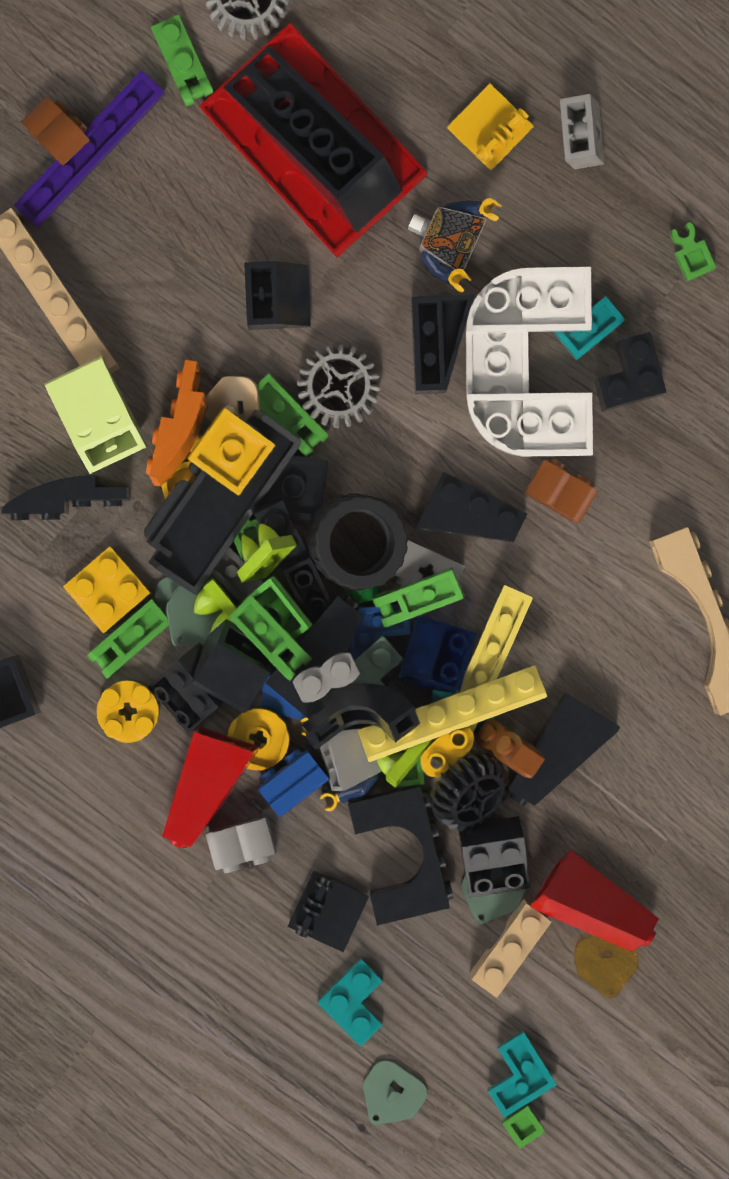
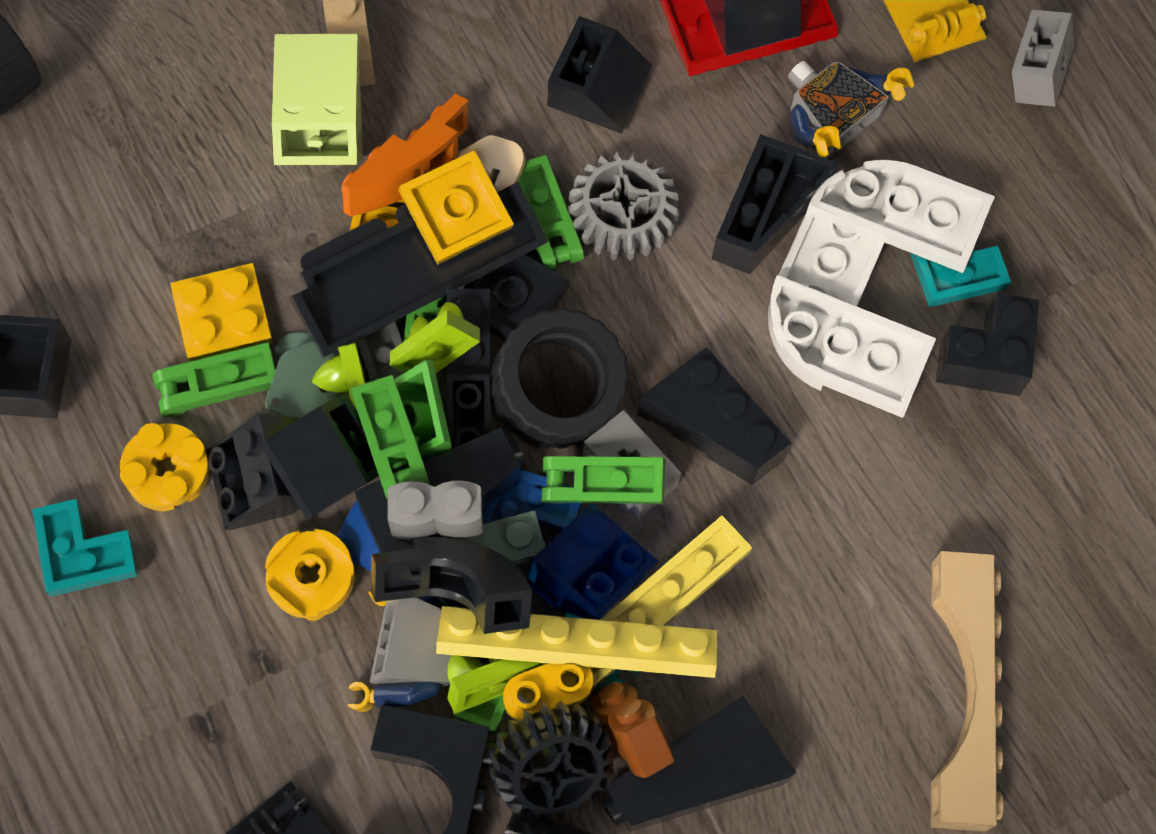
camera: 25 degrees right, 20 degrees down
black slope [2,475,130,520] -> none
red slope [162,727,259,848] -> none
light grey brick [205,815,277,873] -> none
blue brick [257,748,330,817] -> none
green tile [348,586,380,603] -> none
dark orange brick [524,458,598,524] -> none
bright green plate [670,222,717,283] -> none
none -> teal plate [32,499,139,597]

